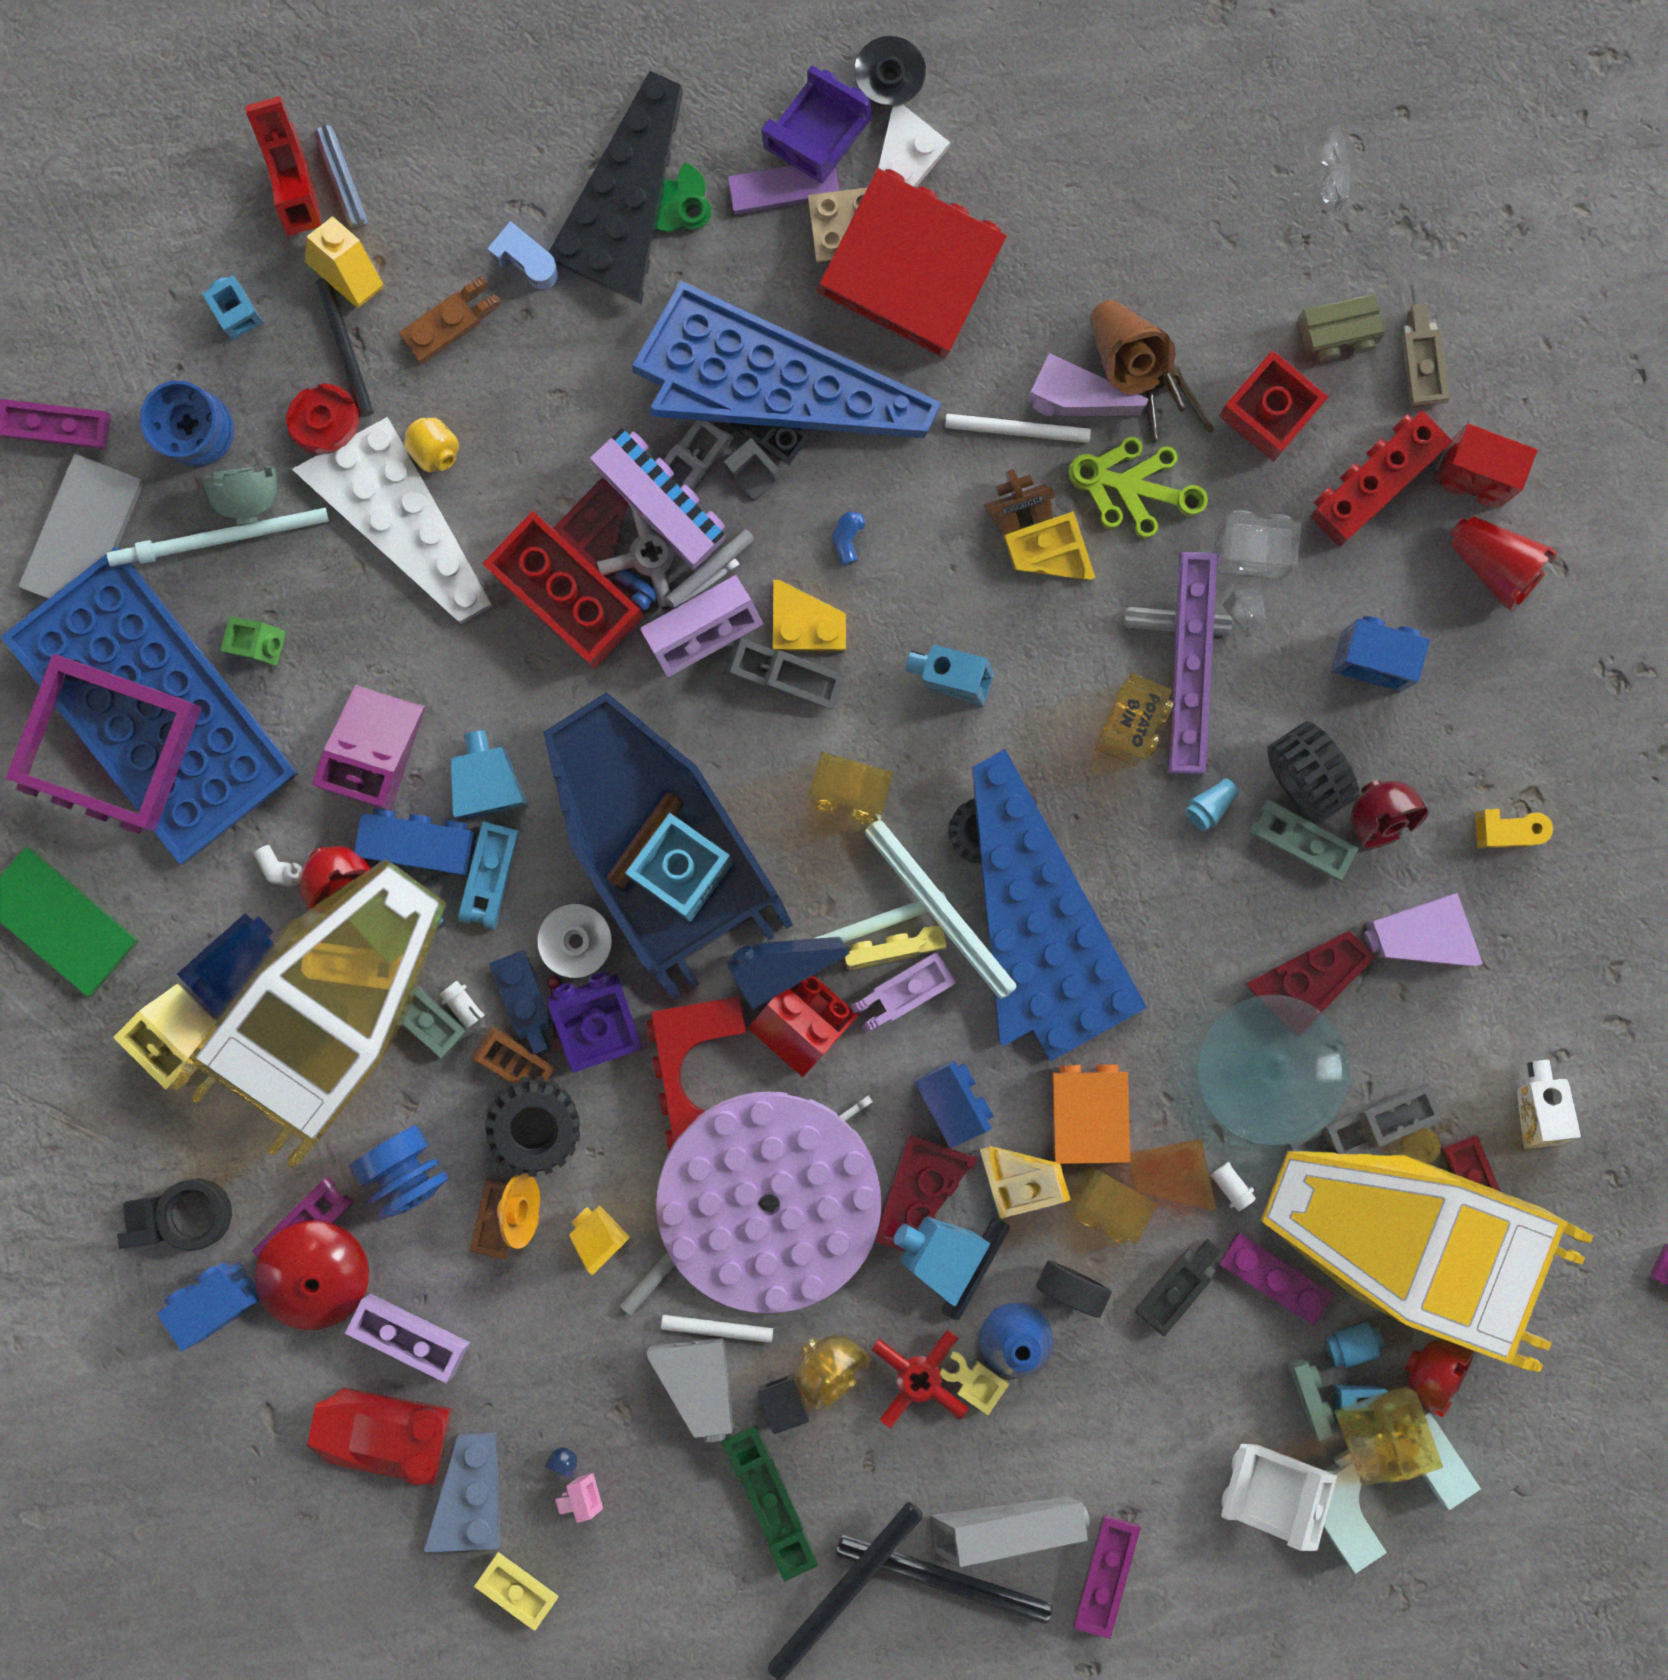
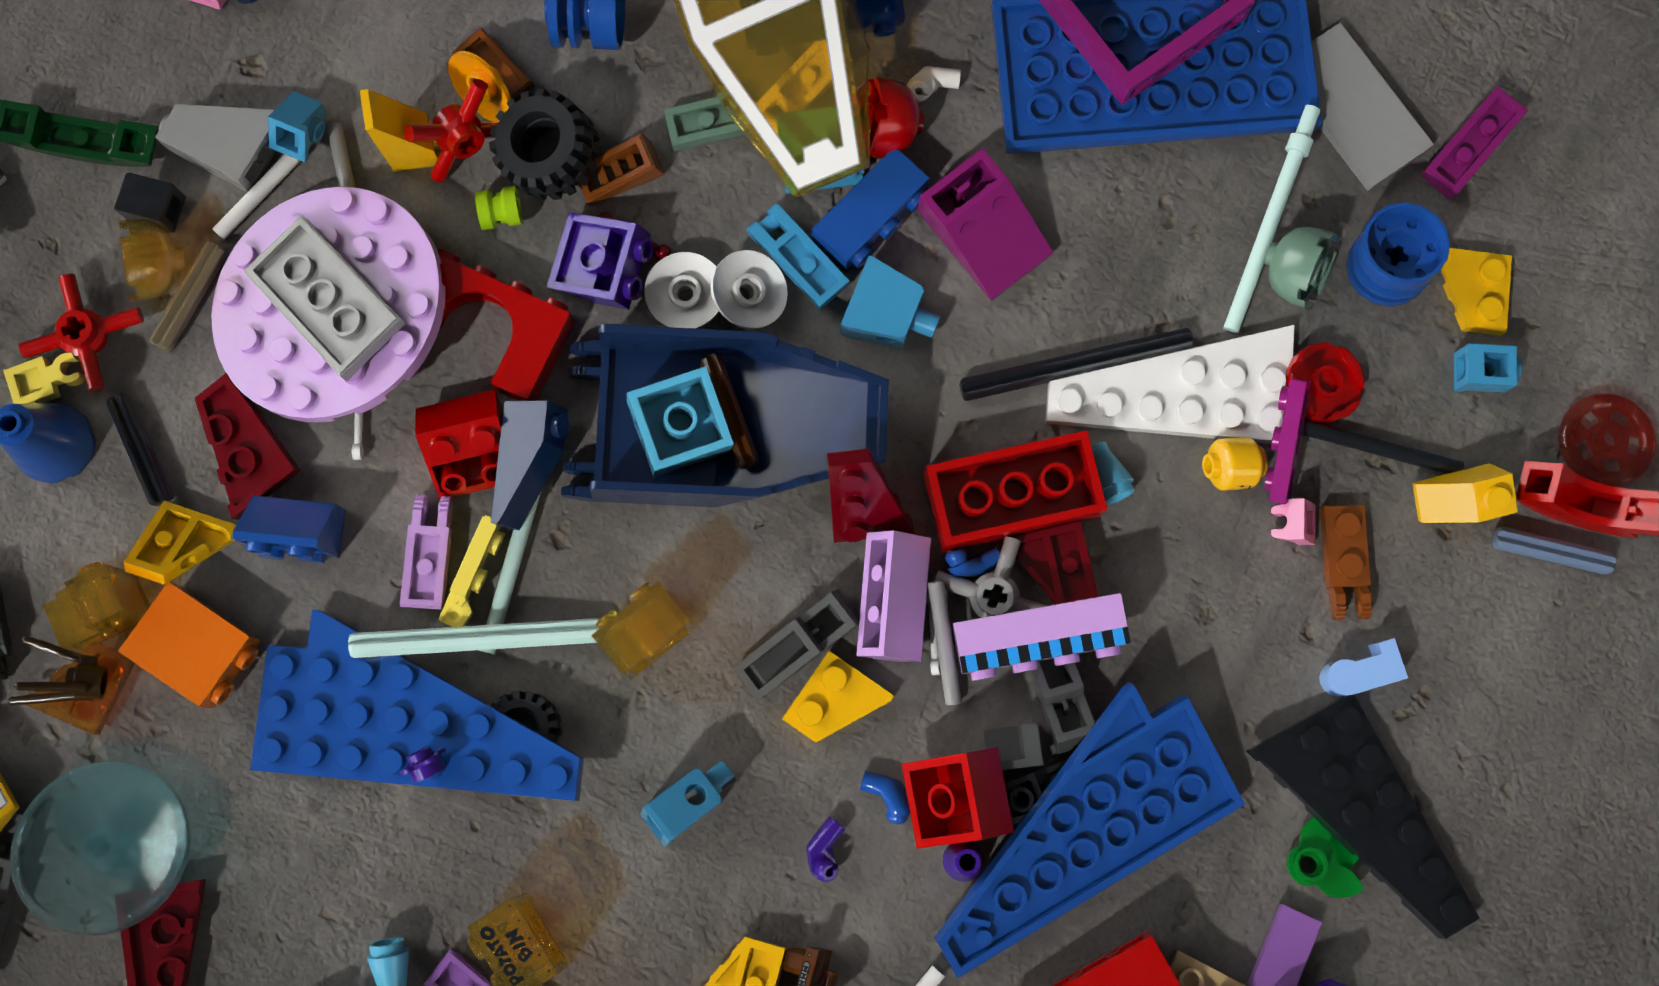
camera: 115 degrees right, 5 degrees down
bright green bracket [220,616,285,665] -> none
white pin [439,981,485,1029] -> none
dark blue hinge [489,950,552,1054] -> none
dark azure torso [894,1217,990,1306] -> none
black tyre [1036,1260,1112,1318] -> none
white pin [1210,1162,1256,1212] -> none
none -> dark brown plant [8,636,108,705]
none -> dark tan axle [150,241,227,352]
none -> light grey tile [243,215,406,381]
none -> dark azure brick [268,91,326,162]
none -> dark purple plate [400,746,446,783]
none -> red bar [404,79,499,183]
none -> lime wheel [475,185,523,231]
none -> white dish [711,250,788,329]
none -> dark purple arm [806,816,846,882]
none -> dark red wing [827,449,915,543]
none -> red brick [902,747,1014,849]
none -> dark purple cone [943,841,985,882]
none -> black axle [959,328,1194,401]
none -> medium azure cone [1091,442,1135,505]
none -> magenta plate [1264,379,1311,504]
none -> bright pink tile [1271,498,1316,545]
none -> yellow wing [1440,248,1512,336]
none -> clear red plate [1558,393,1656,487]

